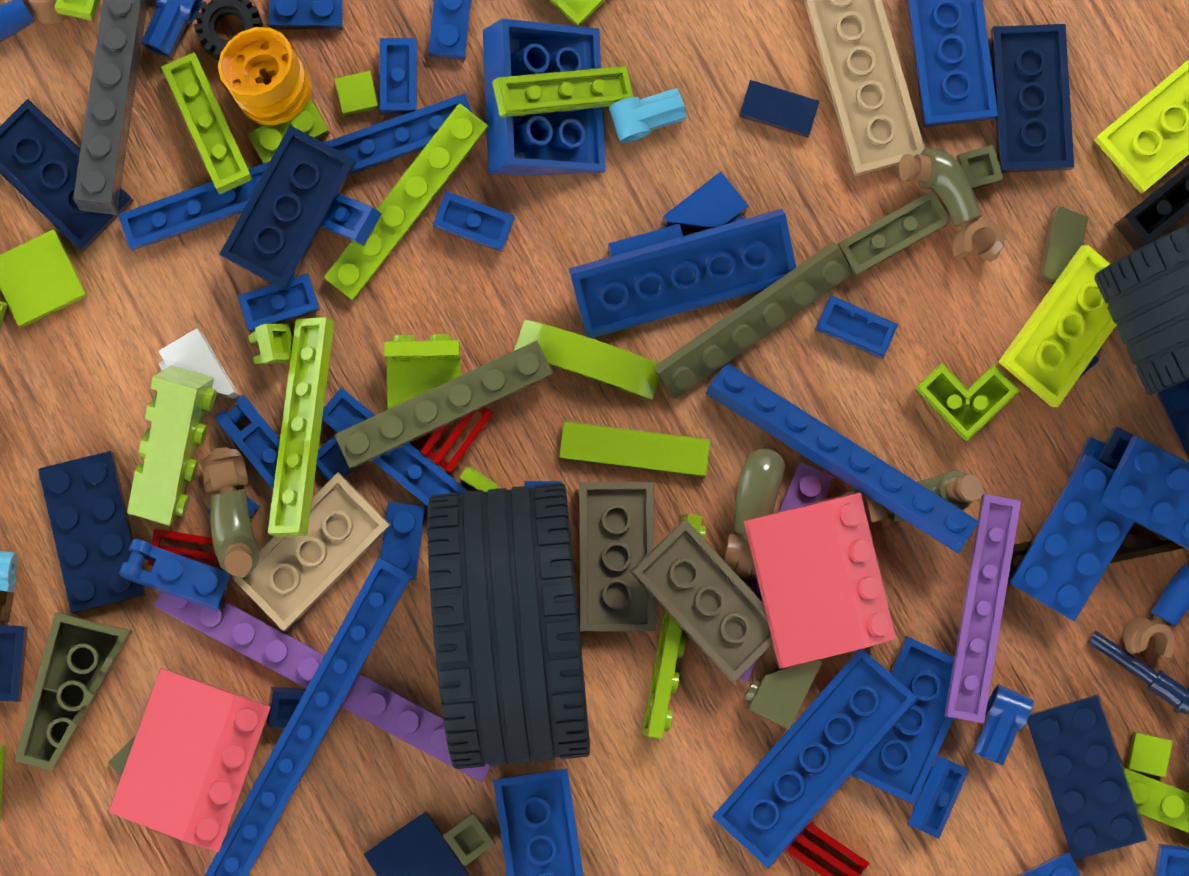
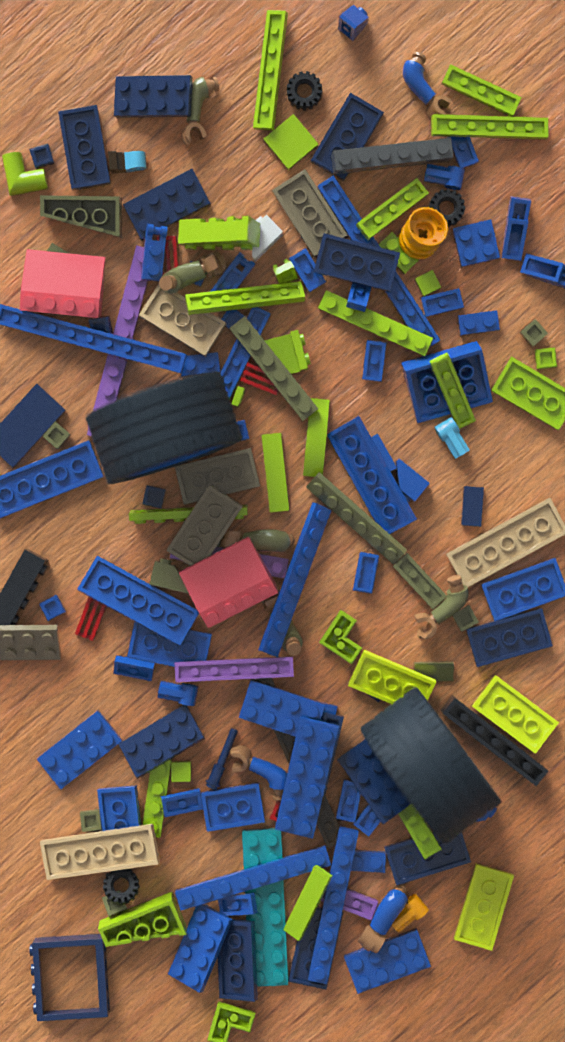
camera: 80 degrees right, 5 degrees up
none -> dark blue tile [142,485,166,509]
none -> dark tan plate [272,169,347,257]

